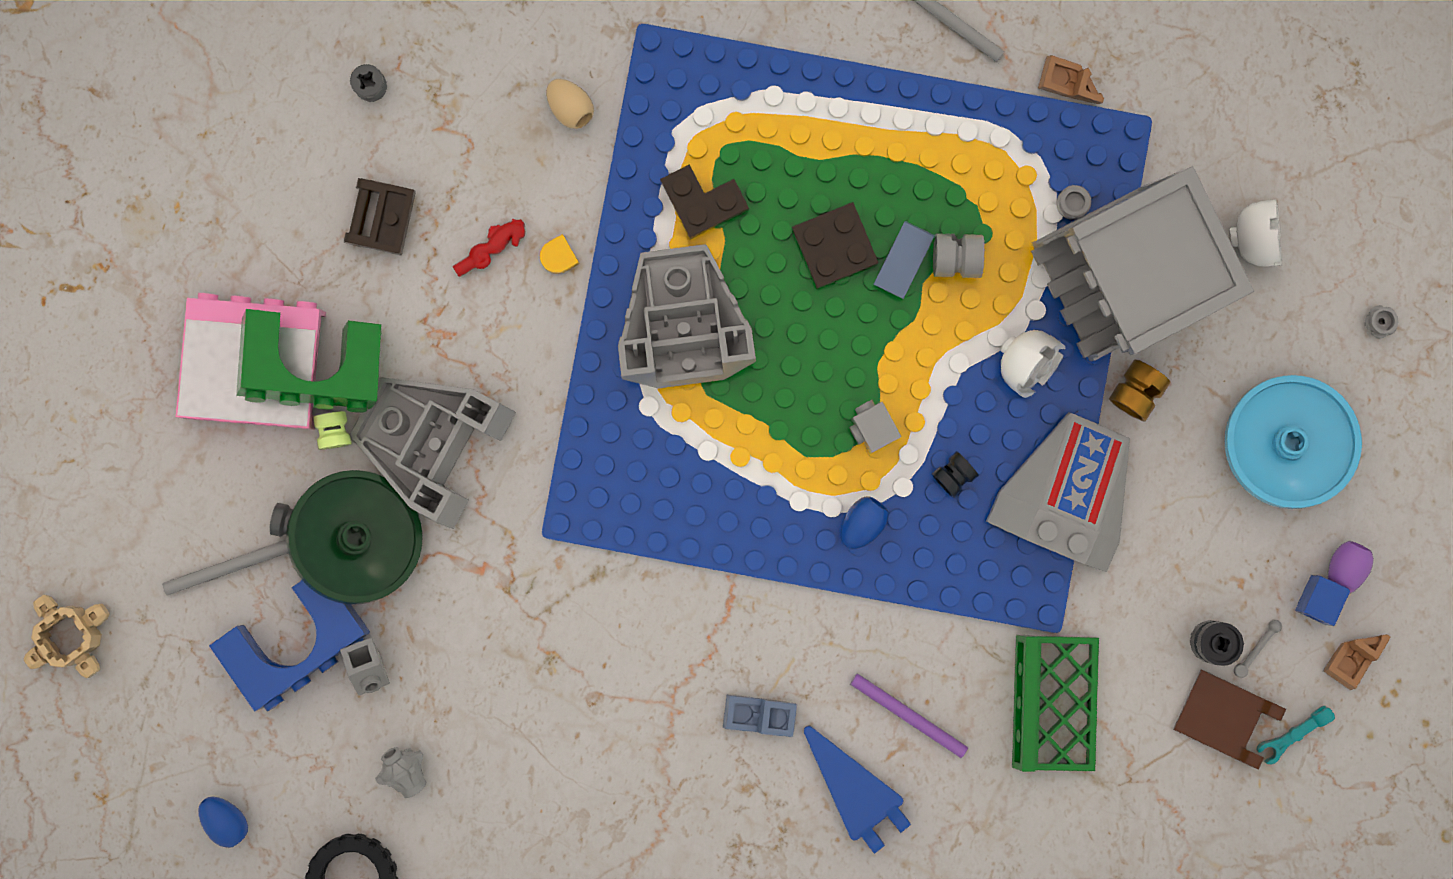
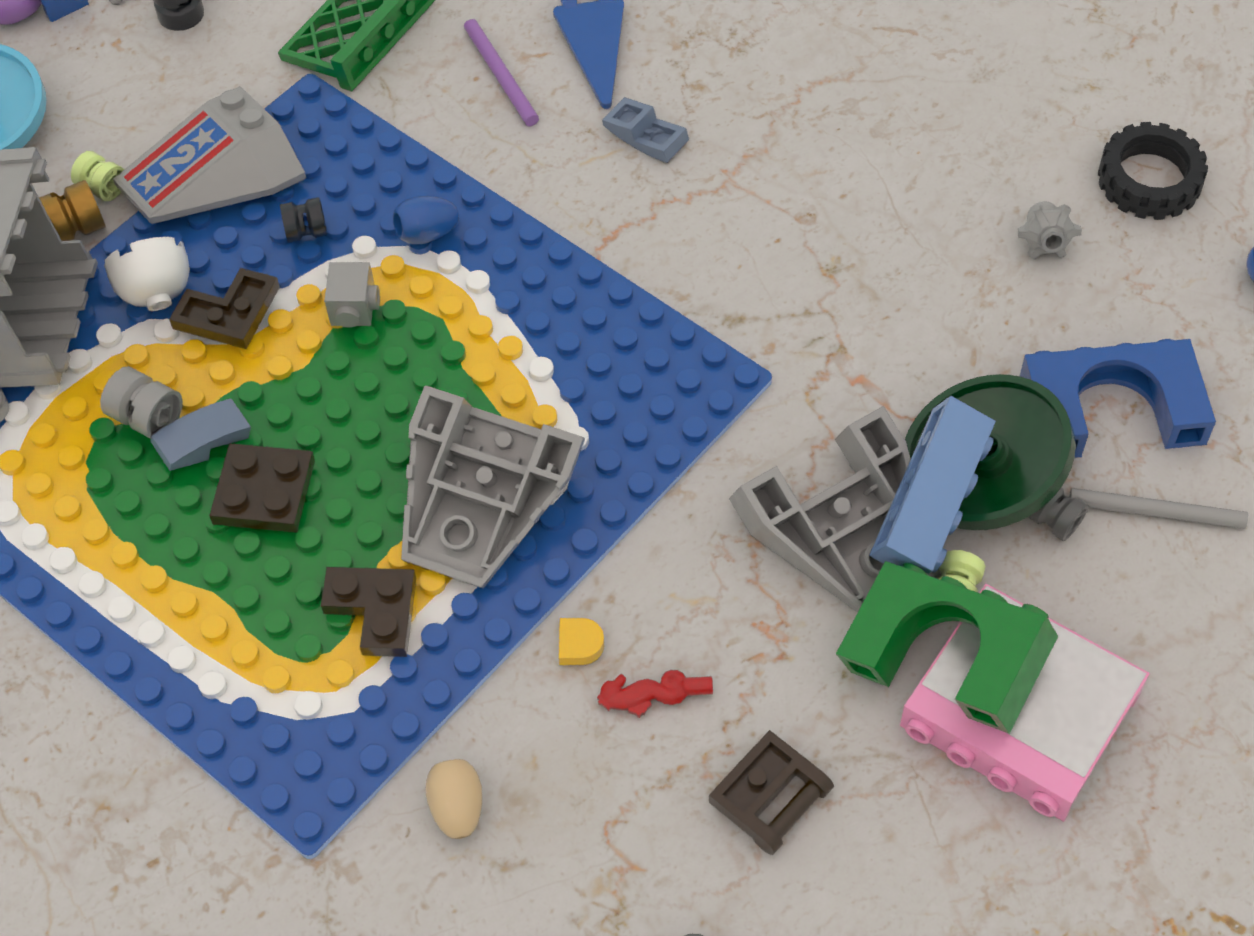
camera: 150 degrees left, 30 degrees down
light grey brick [340,637,390,696] -> none
none -> yellowish green wheel [71,151,125,201]
none -> dark brown plate [169,268,280,349]
none -> medium blue brick [869,396,996,574]

